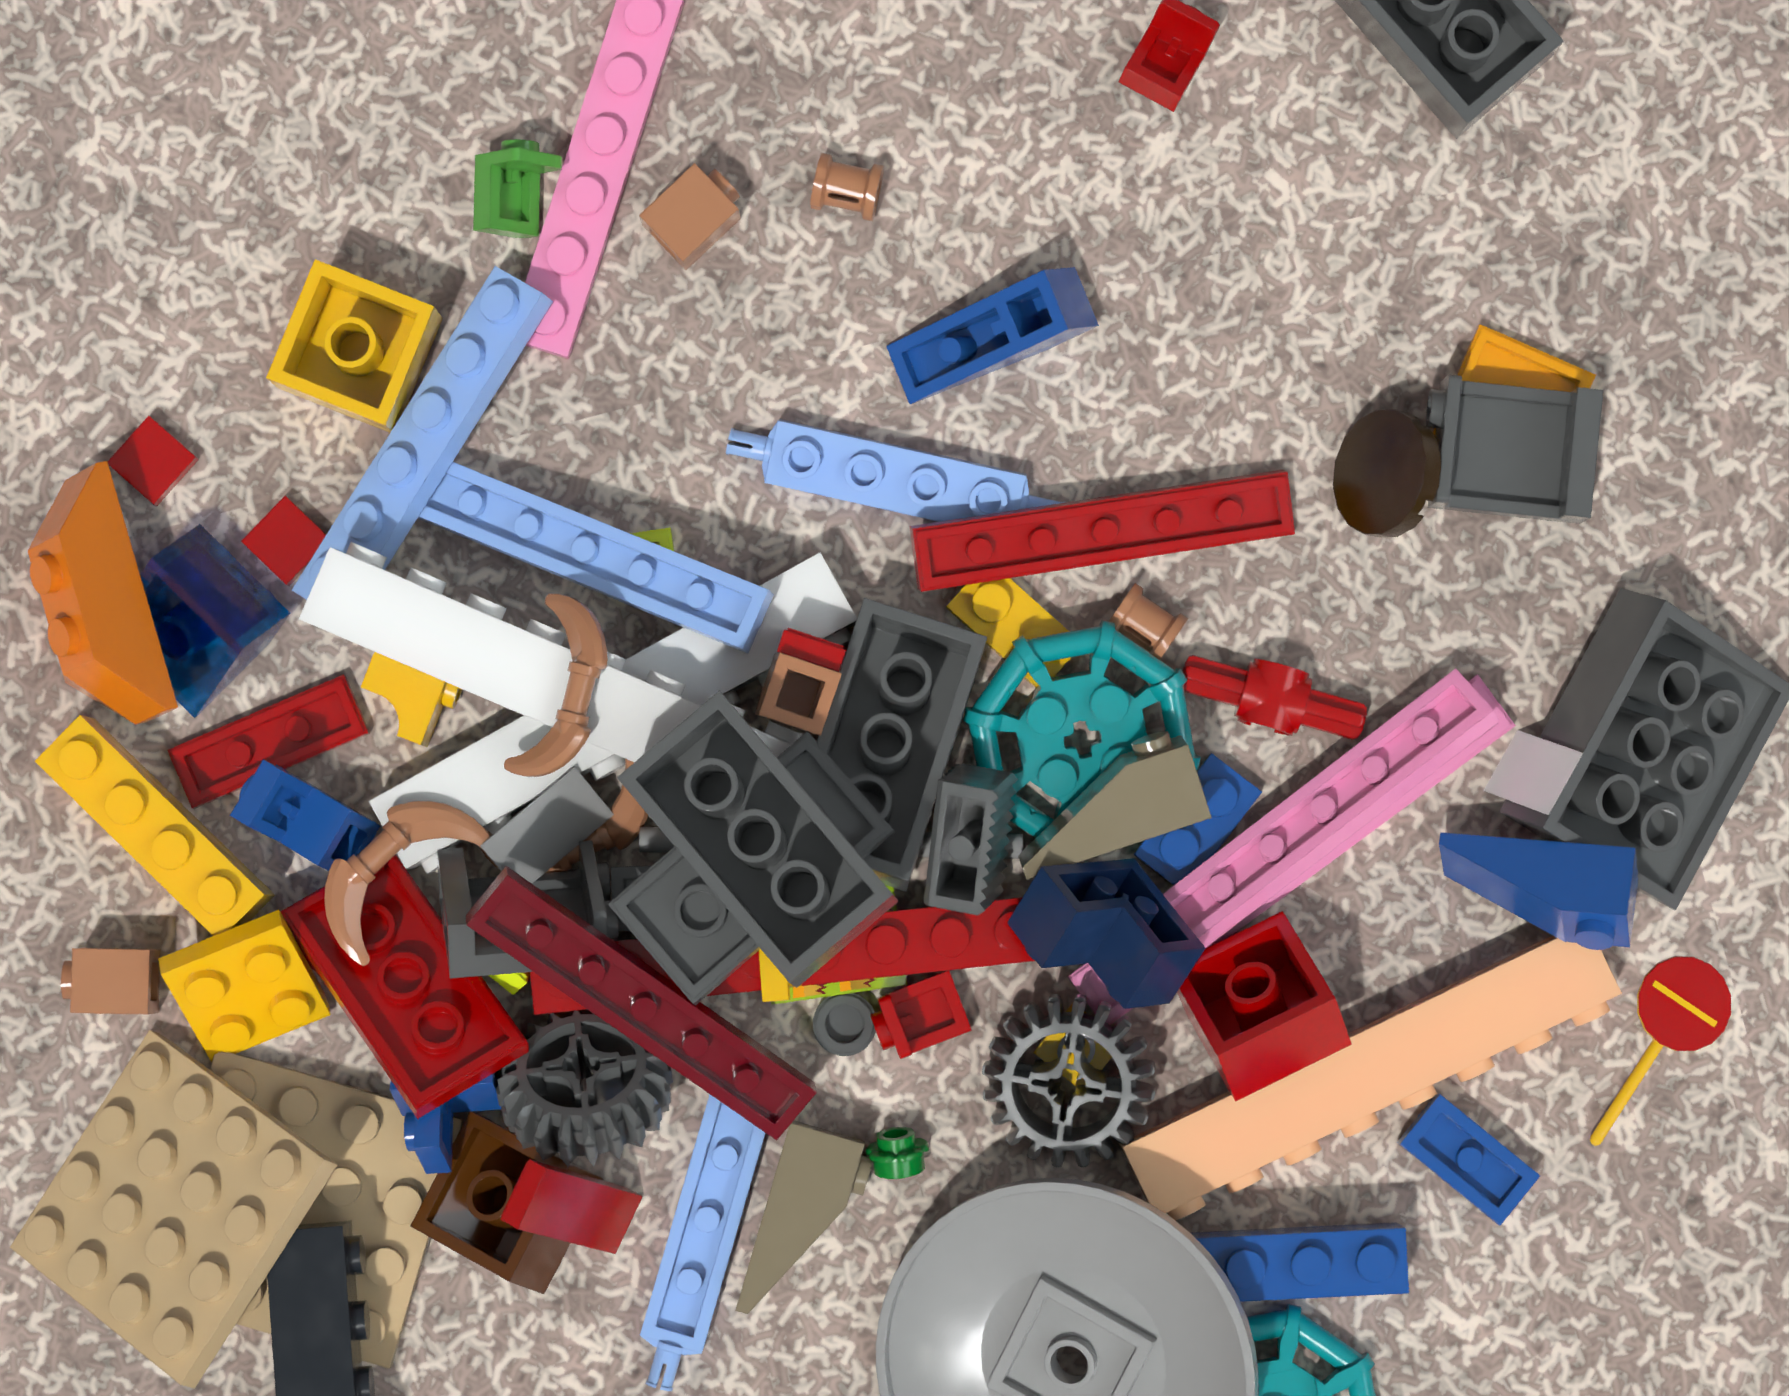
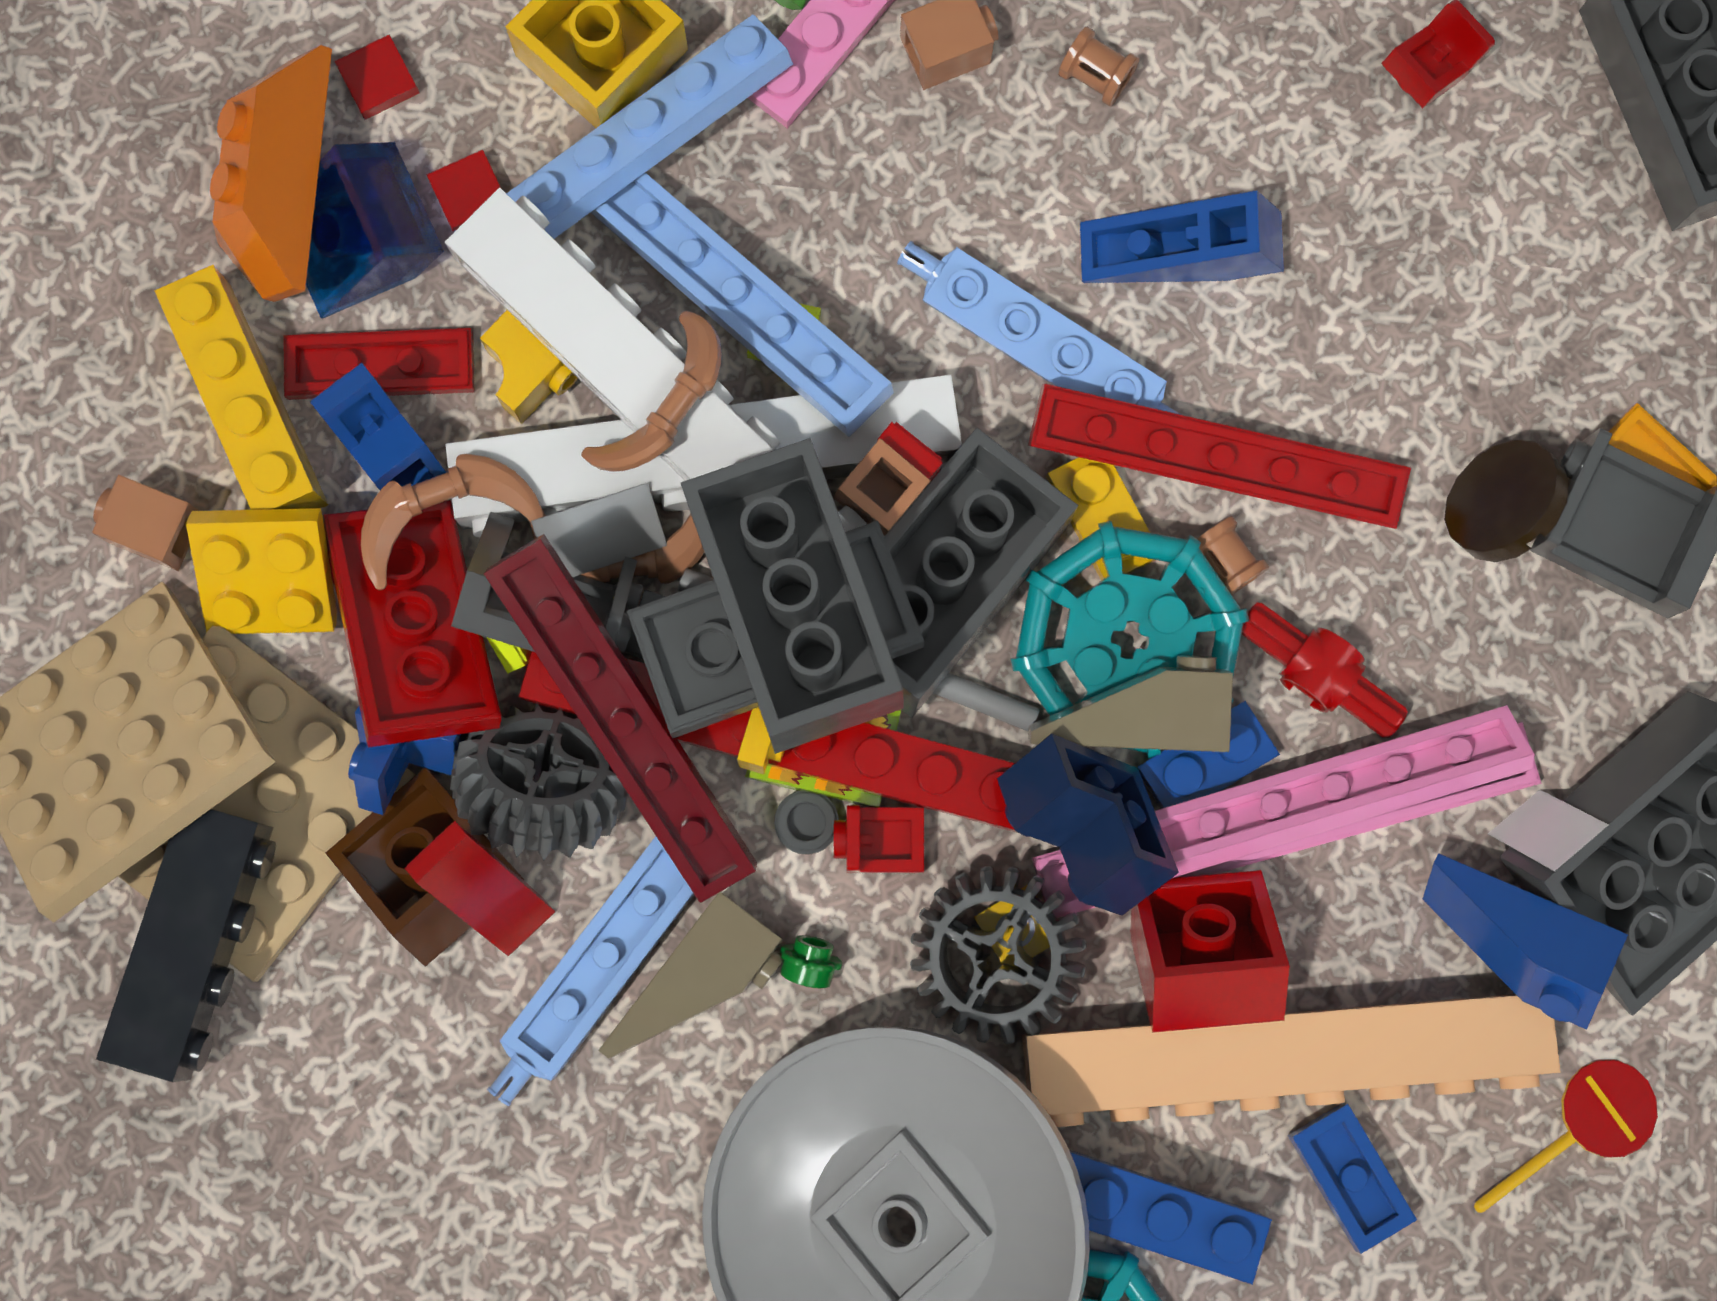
camera: 20 degrees right, 5 degrees down
dark grey brick [924,763,1018,915] -> none

